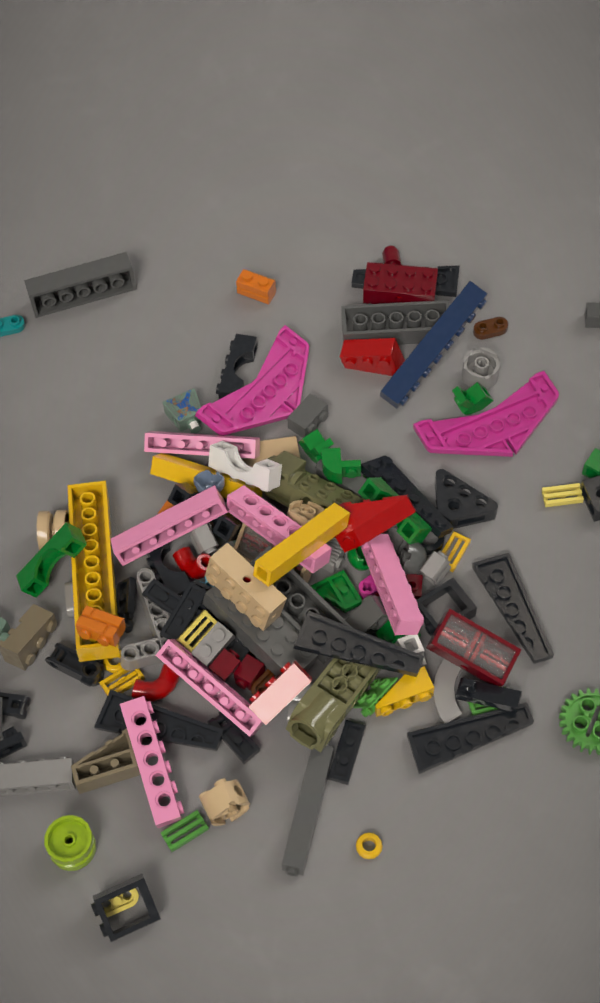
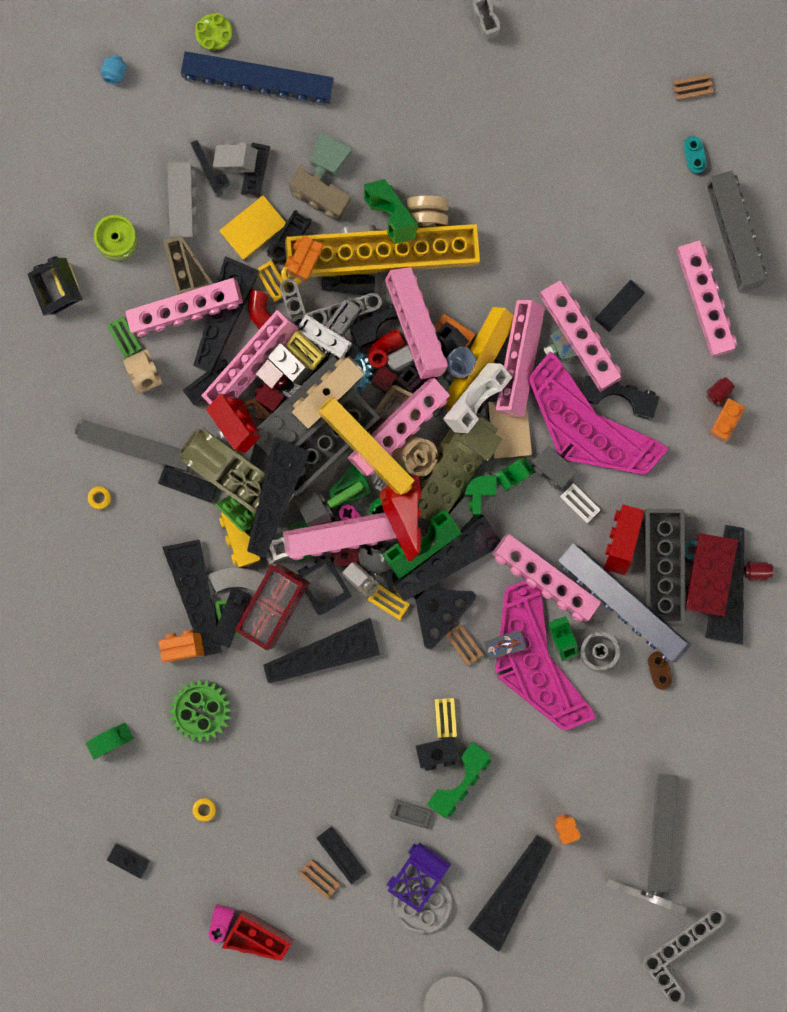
camera: 90 degrees right, 25 degrees up
none -> orange brick [158,630,204,663]
none -> yellow tile [219,195,286,260]
none -> bright green tile [327,482,364,509]
none -> medium nougat tile [445,624,483,666]
none -> tile [484,630,526,660]
none -> bright pink brick [492,534,601,623]
none -> bright pink brick [539,280,622,392]
none -> white tile [560,483,600,524]
none -> black beam [594,280,645,332]
none -> bright pink brick [676,240,737,358]
none -> dark red brick [706,377,735,405]

